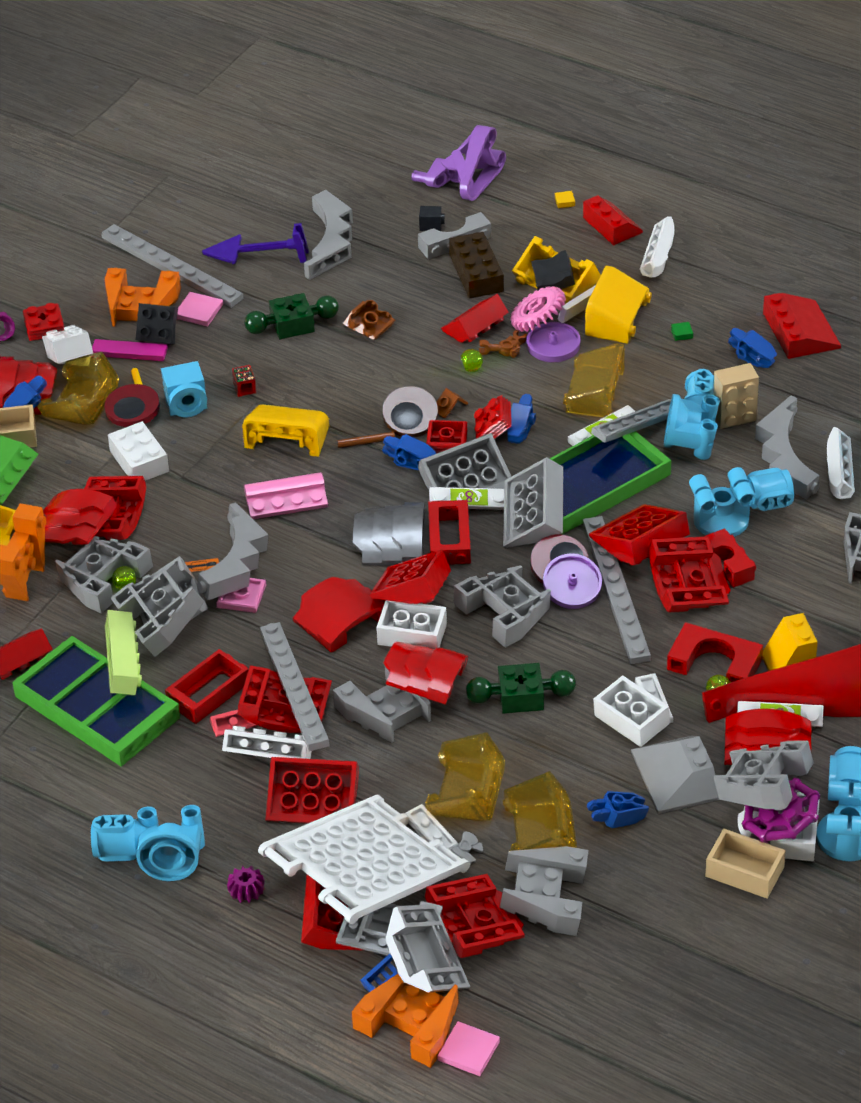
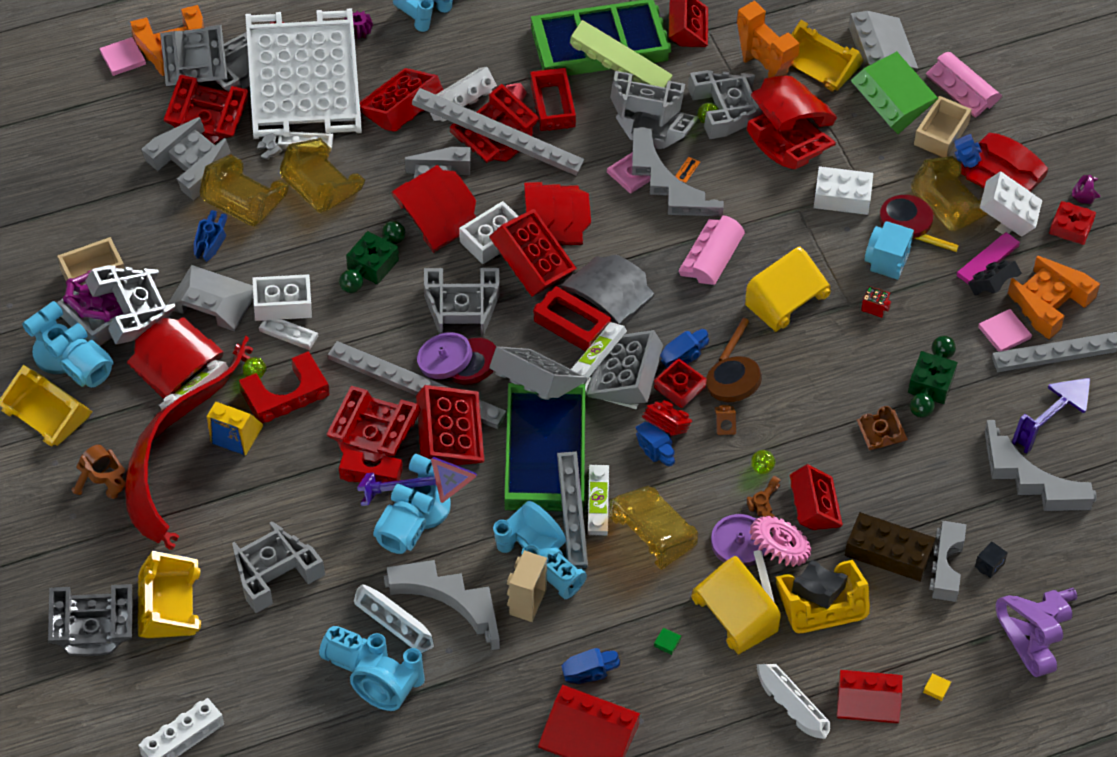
camera: 125 degrees right, 10 degrees up
none -> dark purple piece [357,457,477,506]

